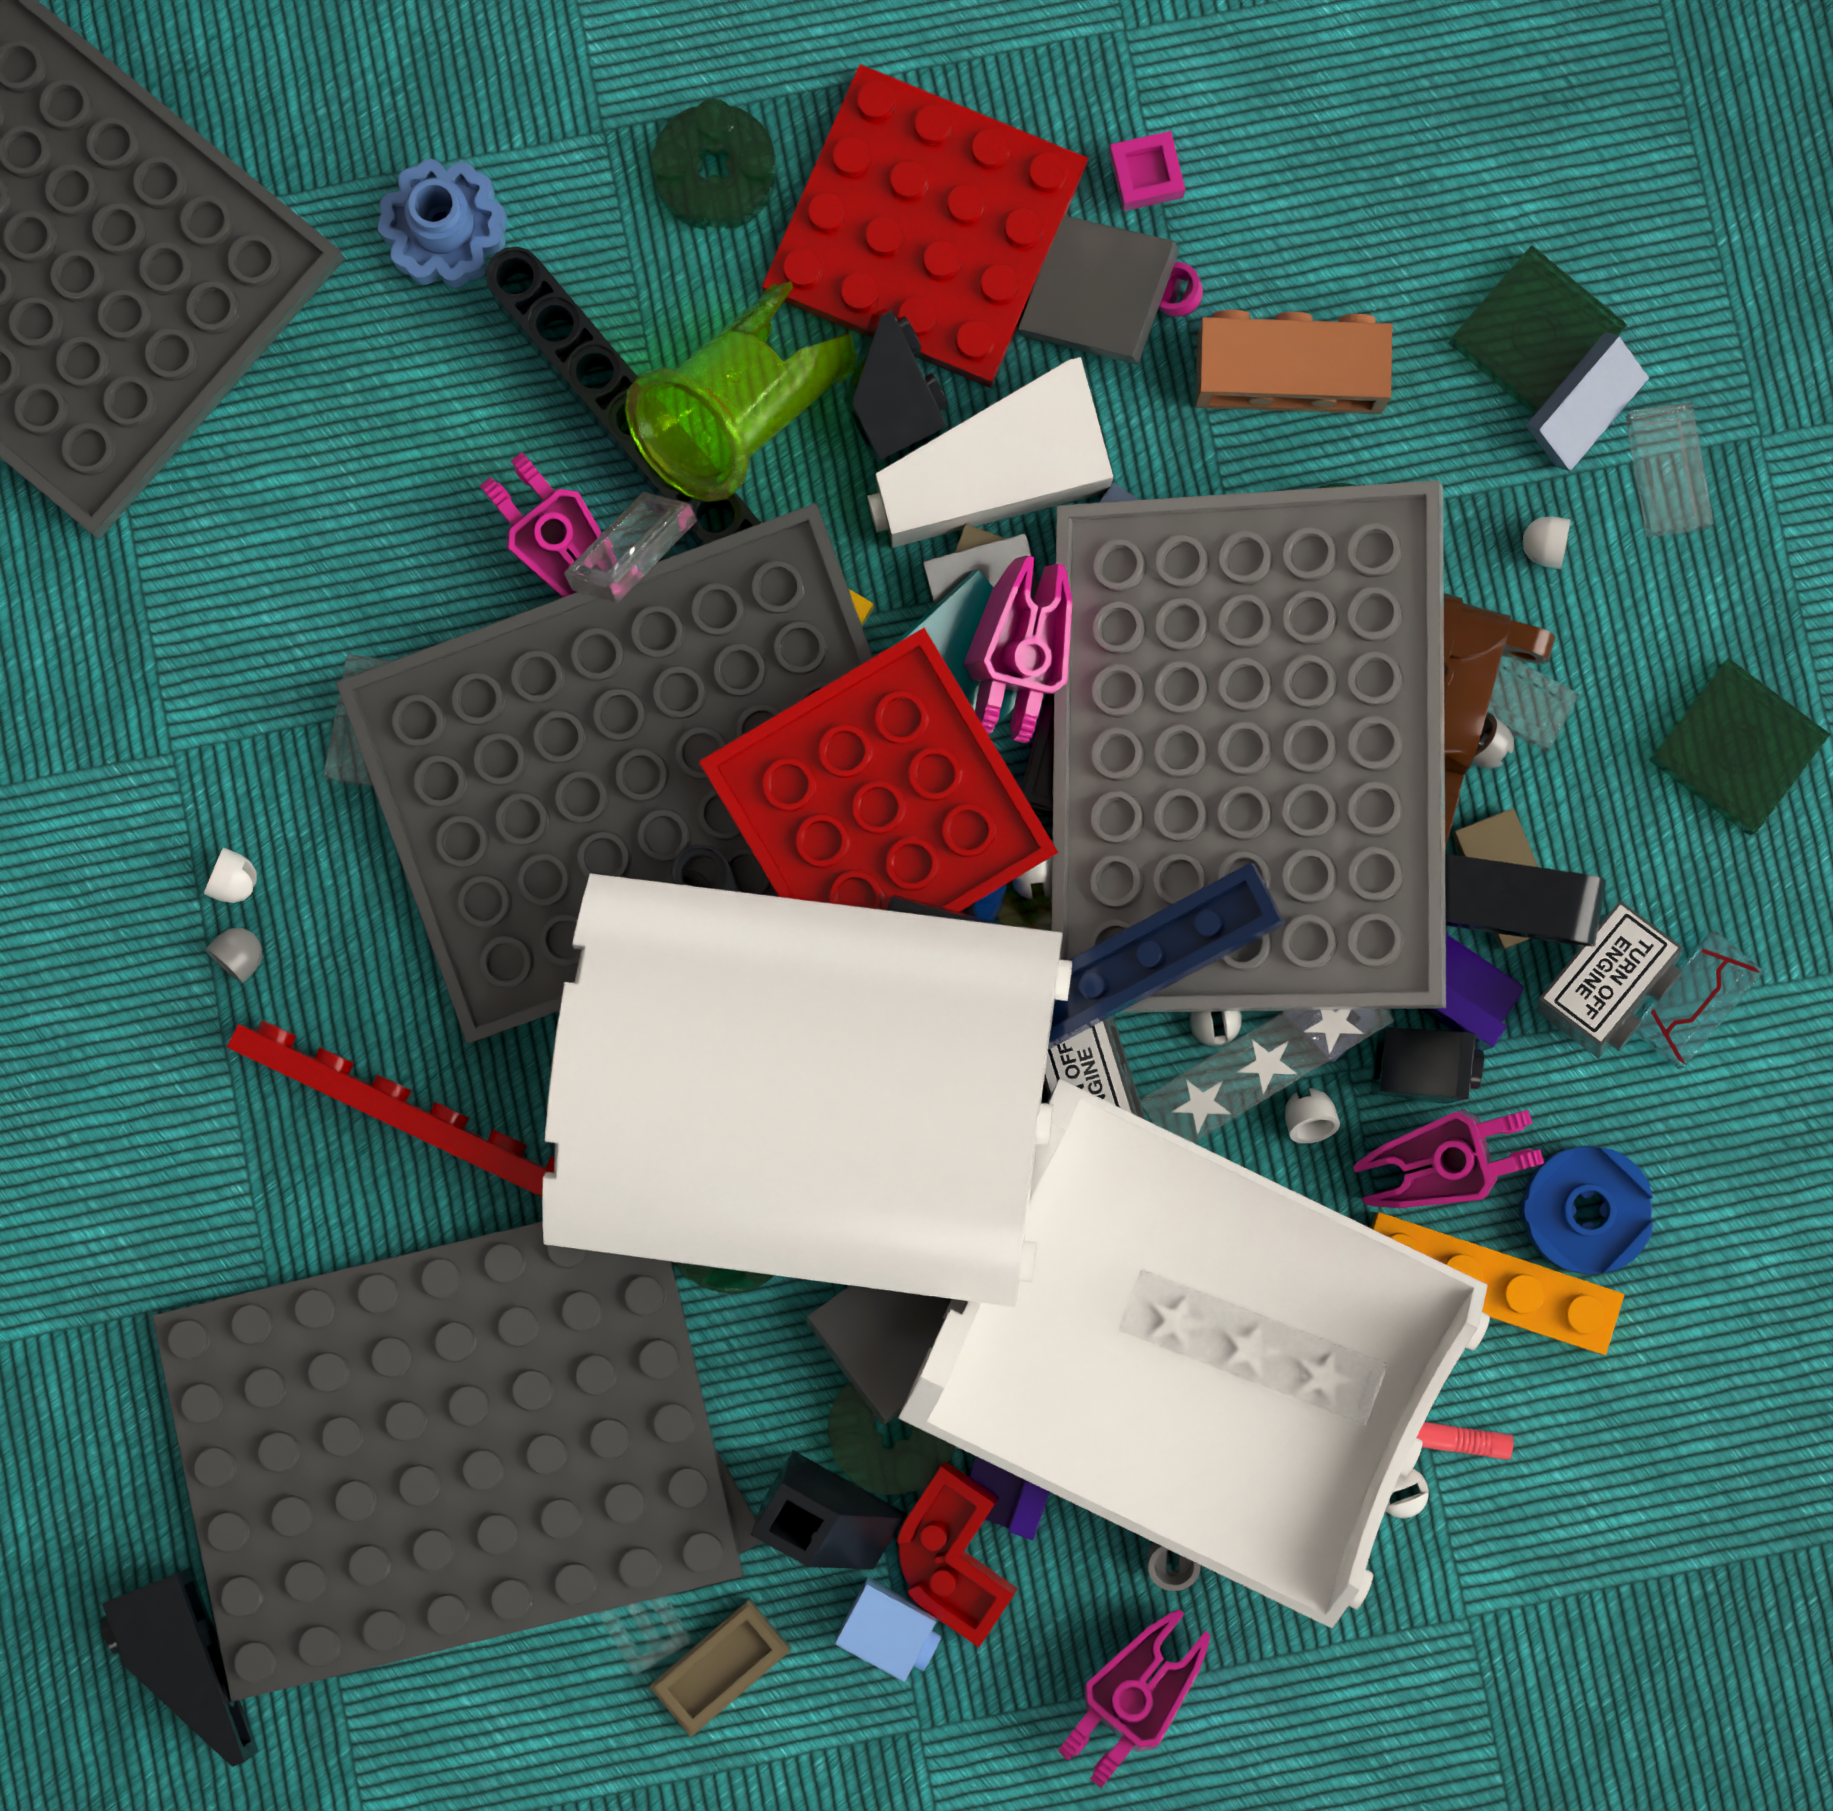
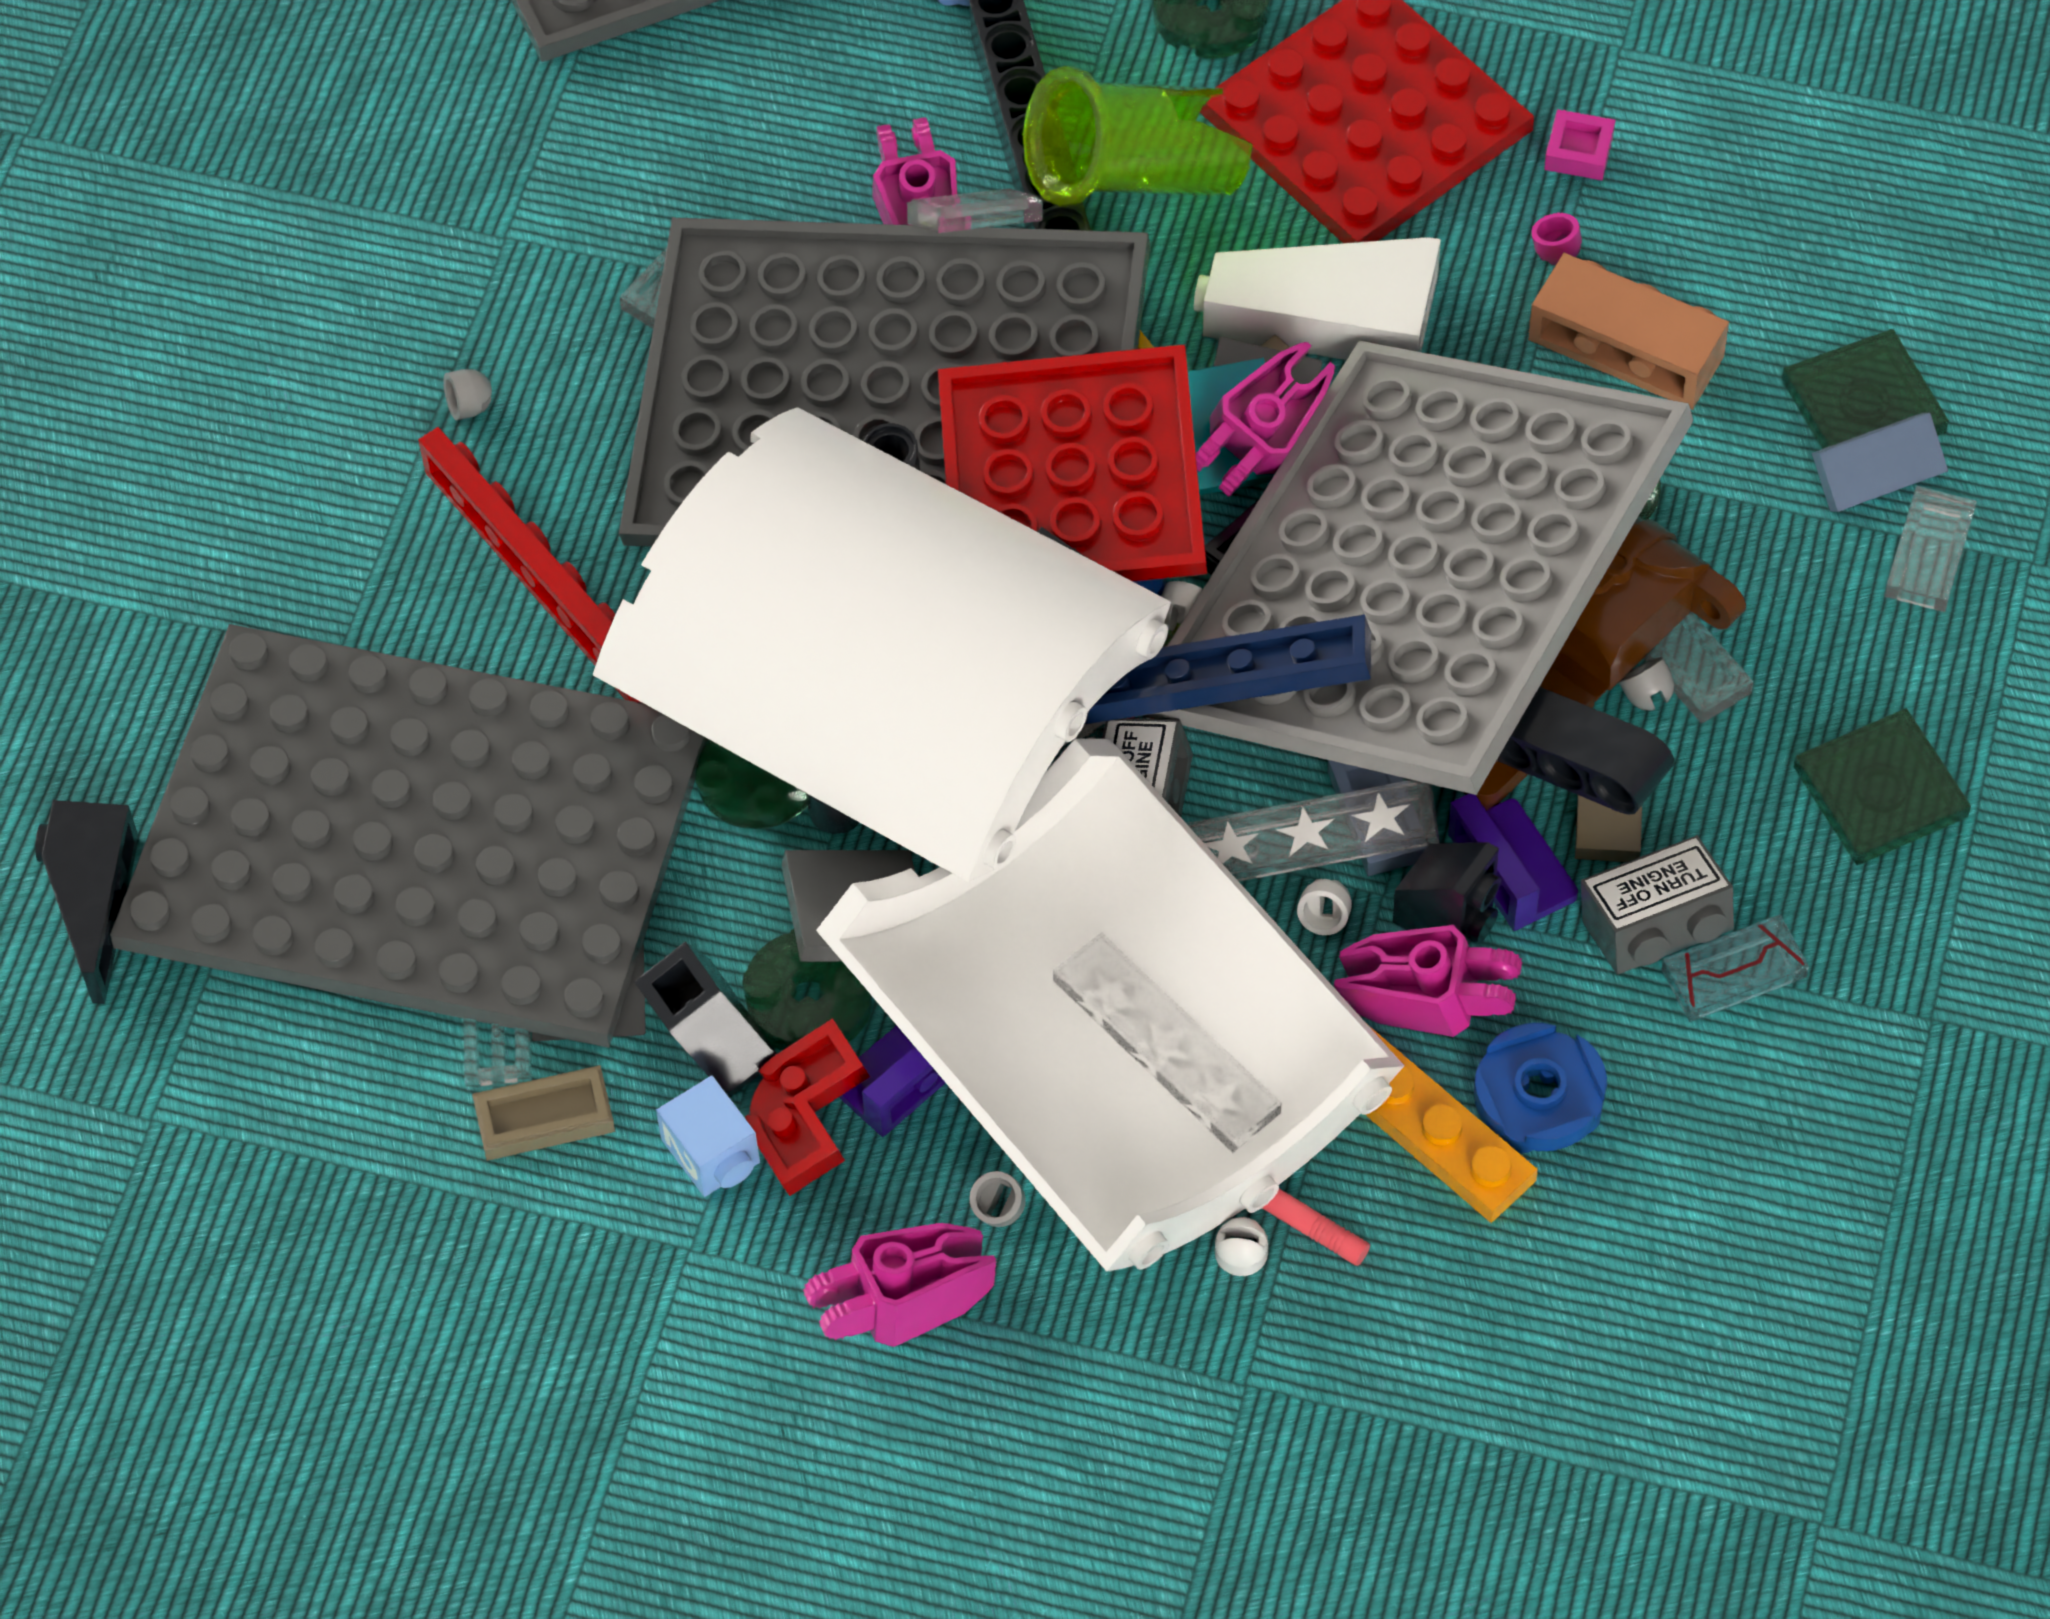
camera: 30 degrees right, 25 degrees down
white hinge [204,847,257,903] -> none
black slope [843,309,948,460] -> none
dark grey tile [1018,216,1179,365] -> none
white hinge [1189,1011,1242,1047] -> none
white hinge [1523,516,1571,569] -> none

